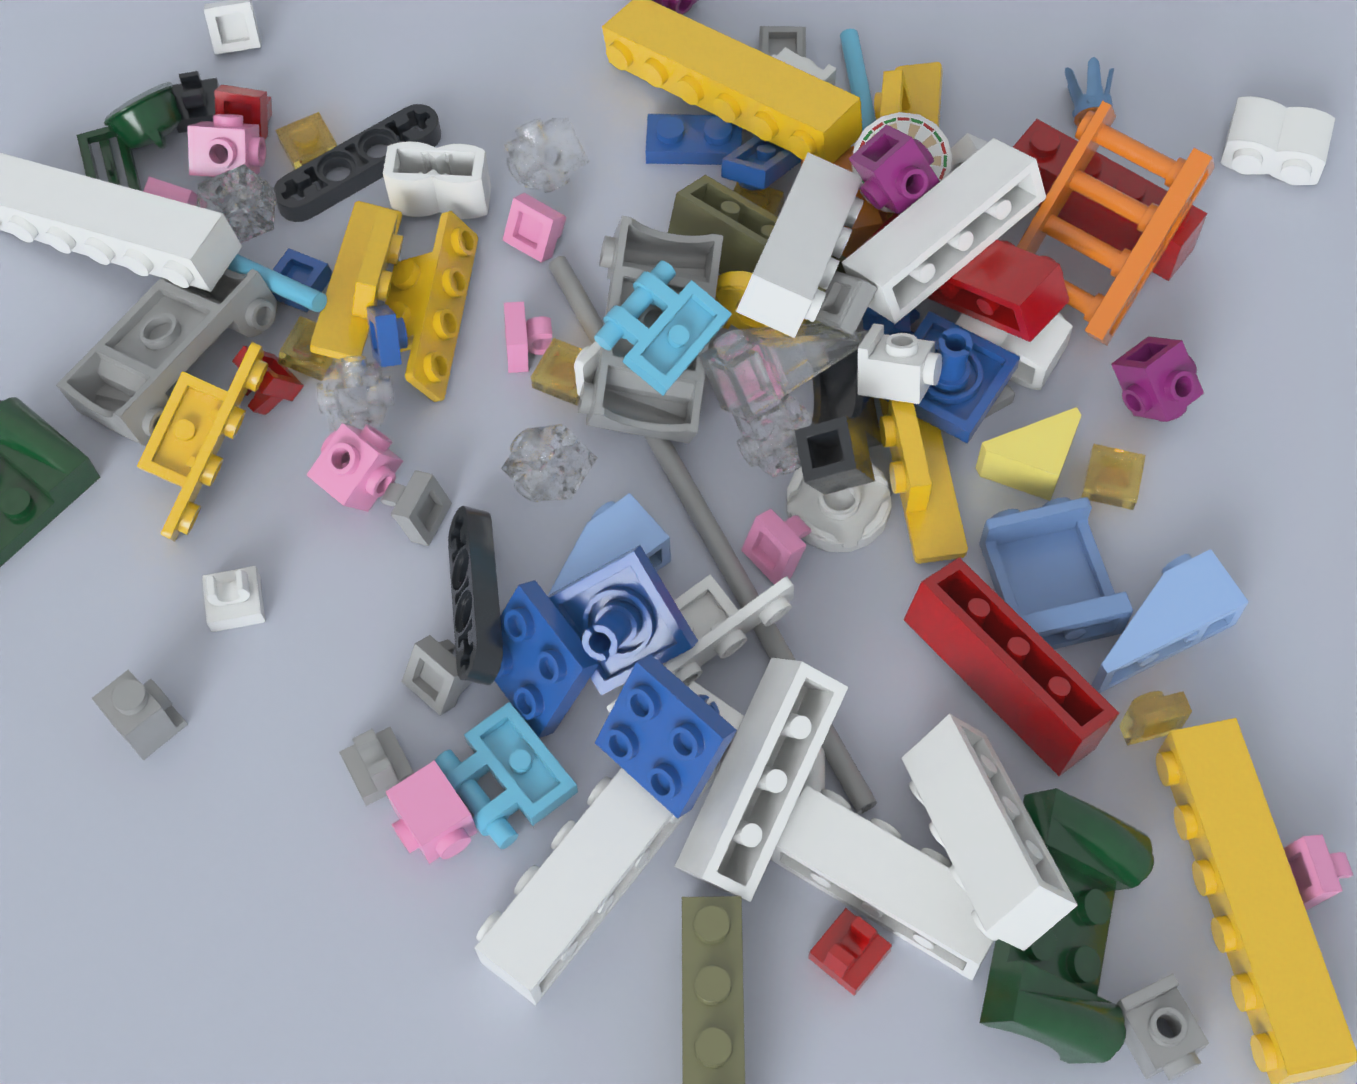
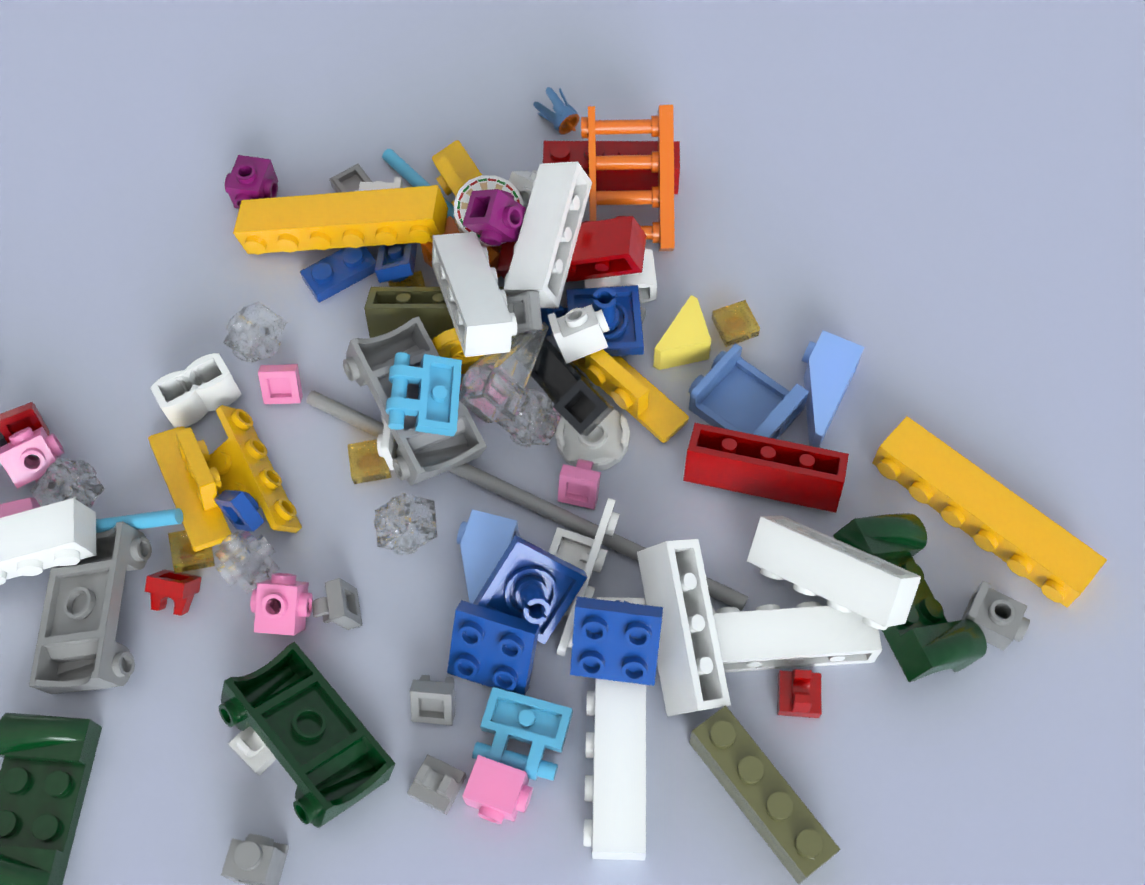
camera: 35 degrees left, 0 degrees up
yellow bracket [137,342,268,542] -> none
blue plate [272,248,333,313] -> none
black beam [273,104,441,222] -> none
clear yellow plate [275,112,338,170] -> none
black beam [448,506,503,685] -> none
bright pink tile [504,301,552,373] -> none
magenta brick [1111,336,1204,422] -> none
clear yellow plate [1119,691,1192,746] -> none
white brick [1220,96,1335,185] -> none
bright pink tile [1284,834,1353,910] -> none
none -> dark green piece [219,642,395,828]

